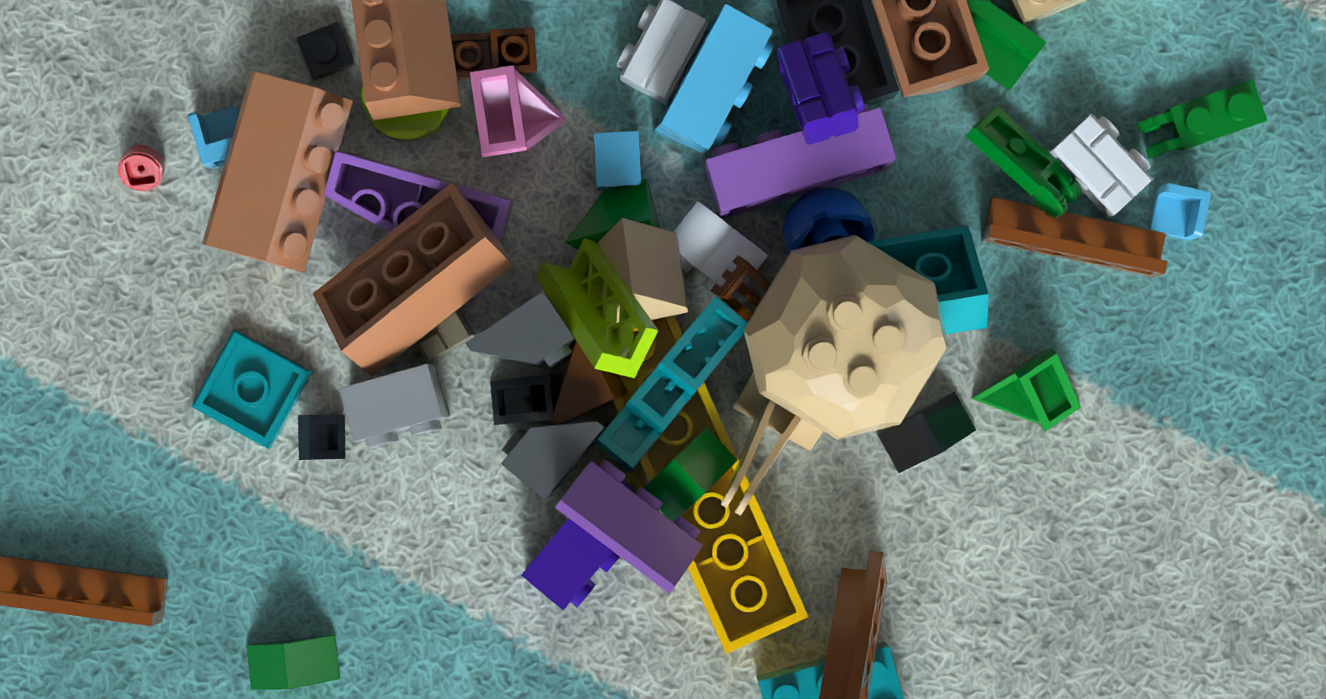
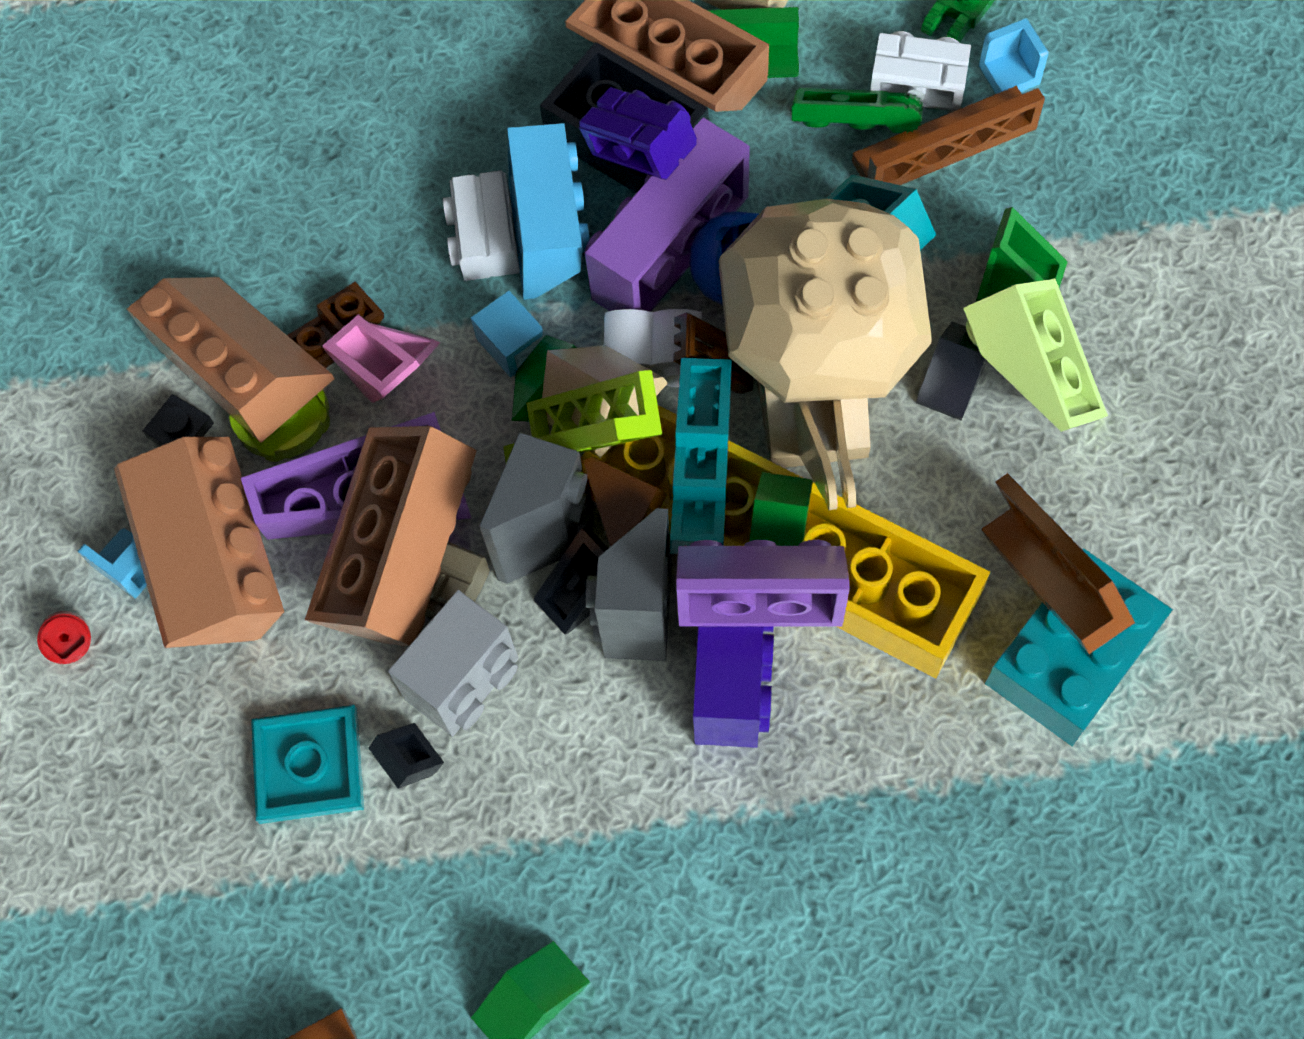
camera: 30 degrees left, 20 degrees down
none -> yellowish green slope [963,279,1108,432]

